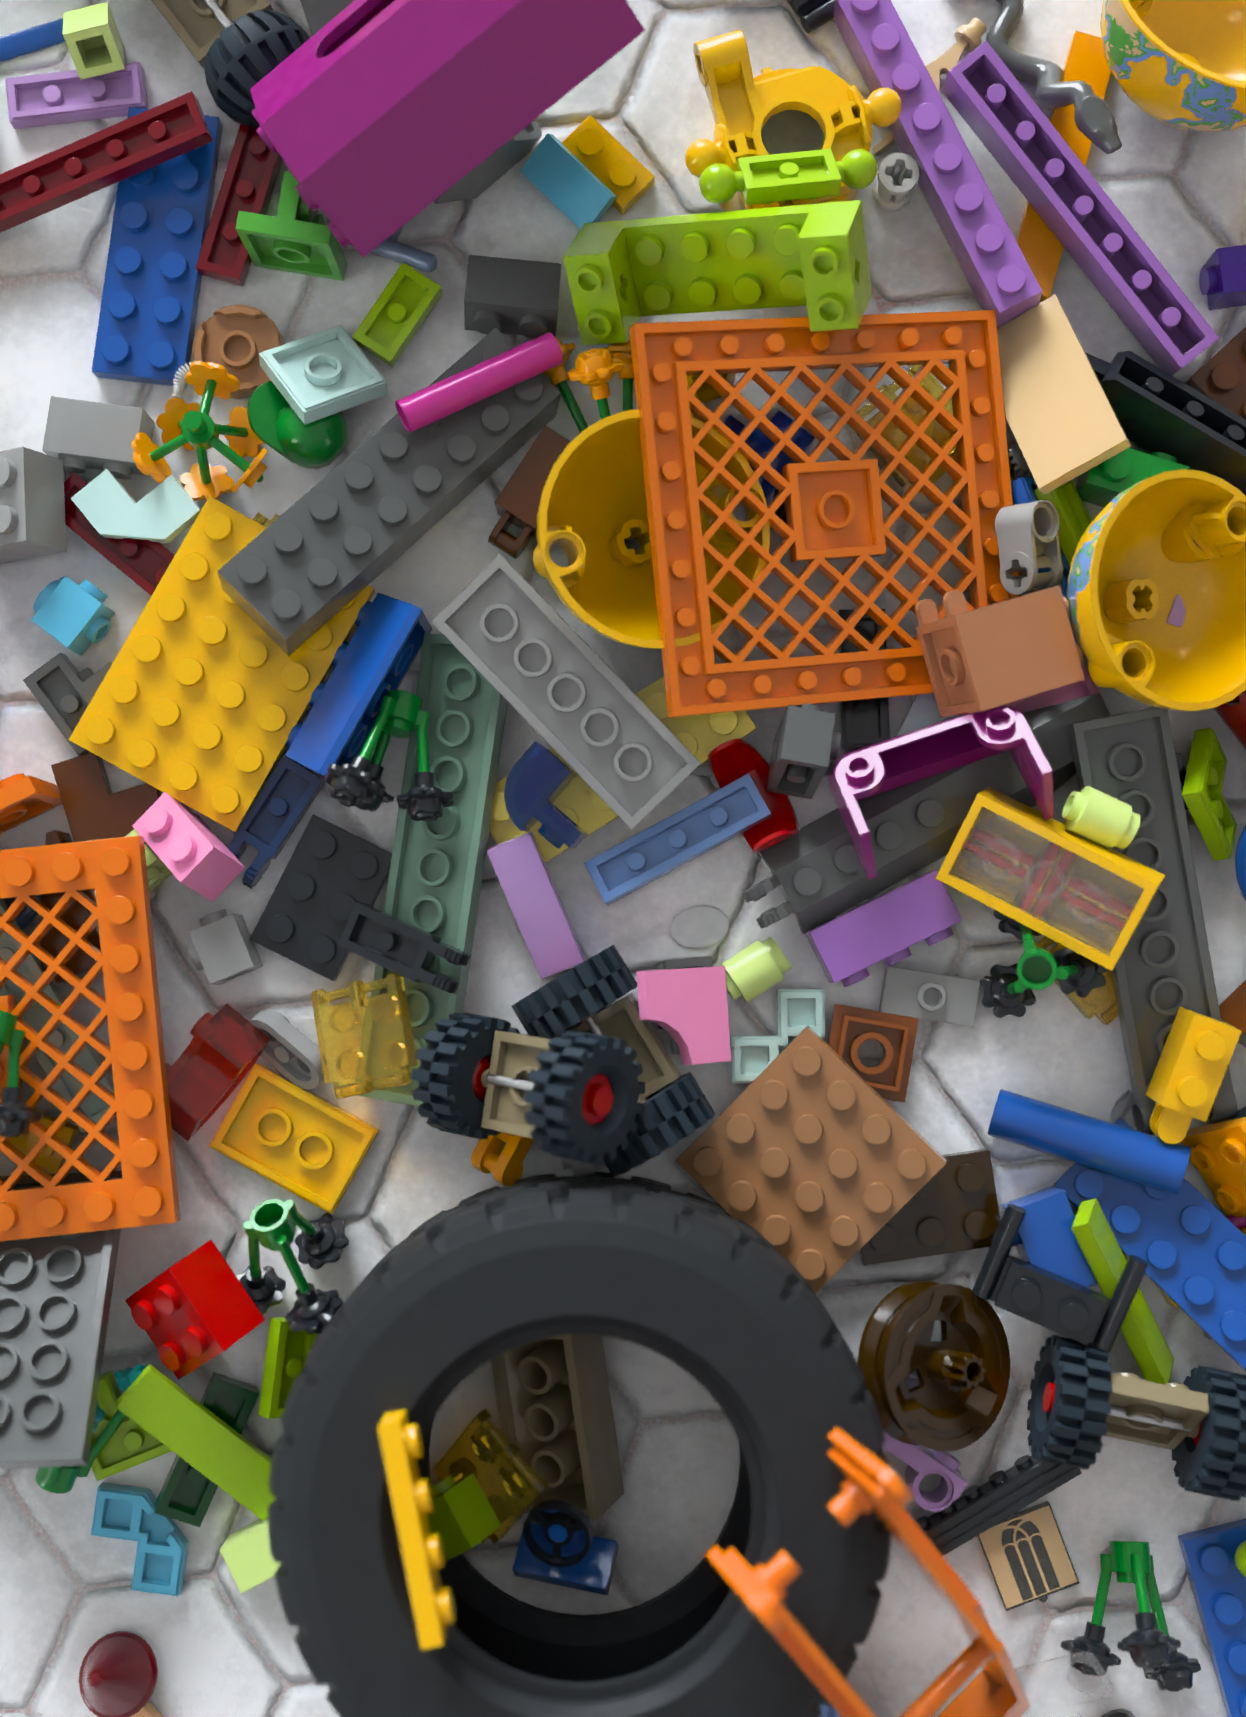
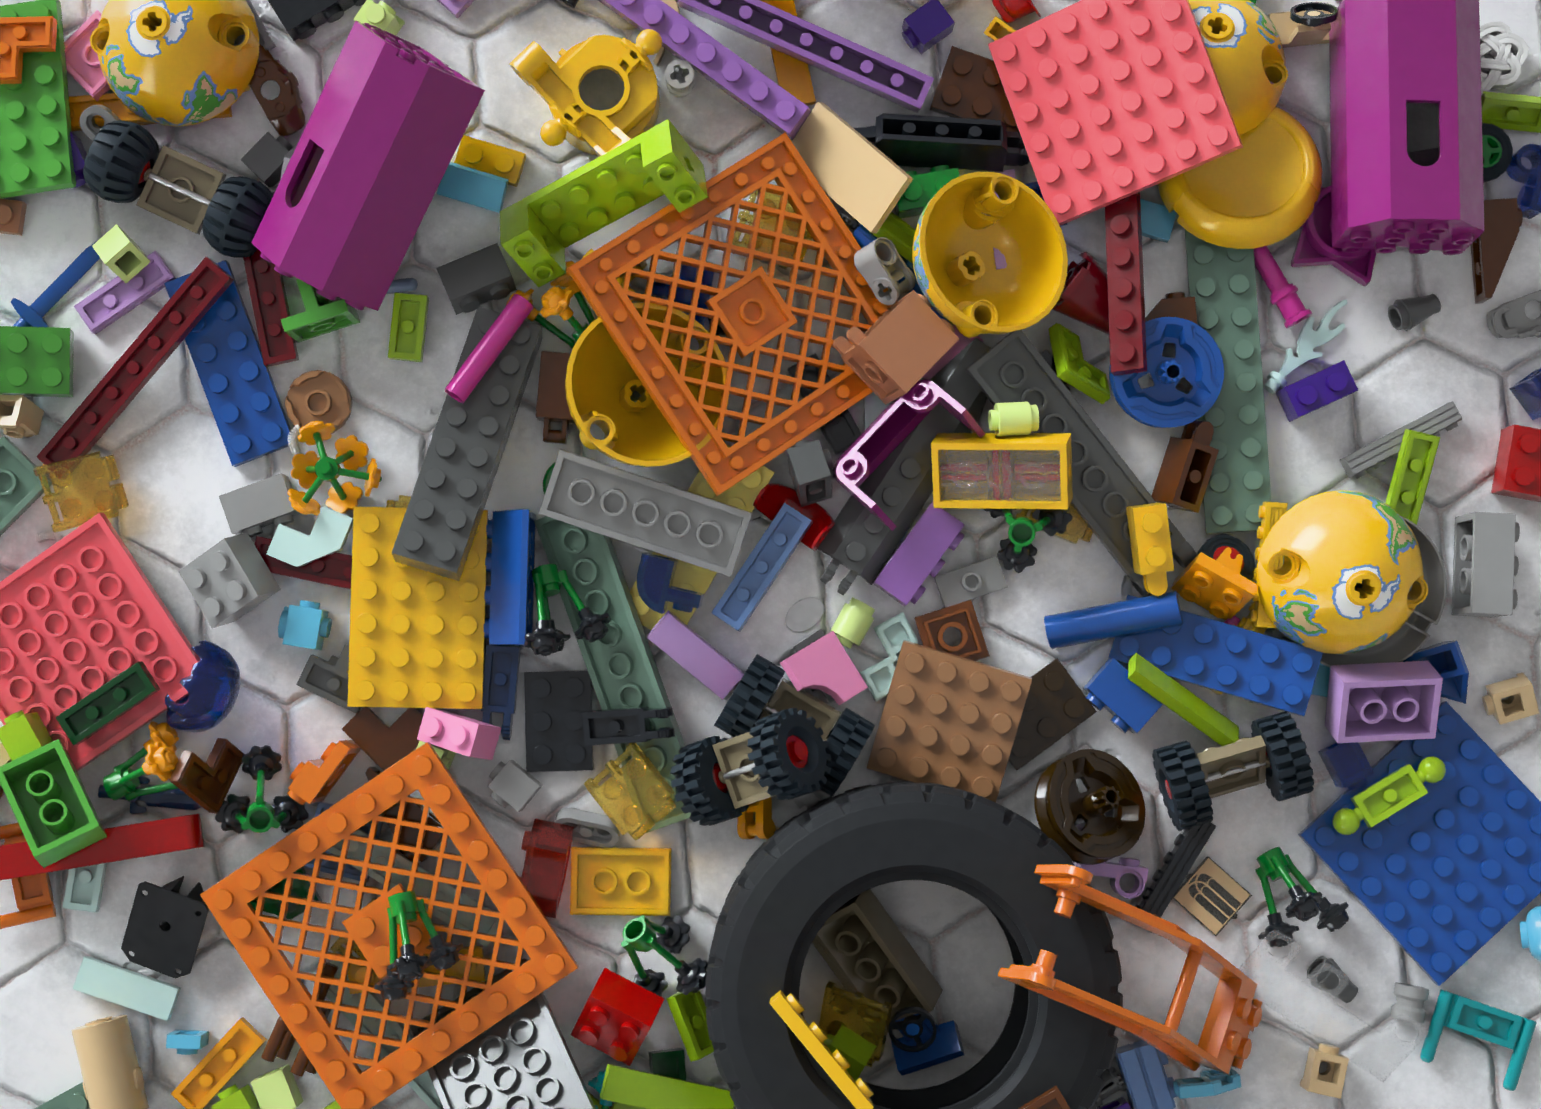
camera: 30 degrees left, 0 degrees up
green cap [247,381,348,469] -> none
light aqua tile [259,325,387,425] -> none
lime plate [699,149,877,205] -> none
black plate [972,1204,1149,1352] -> none

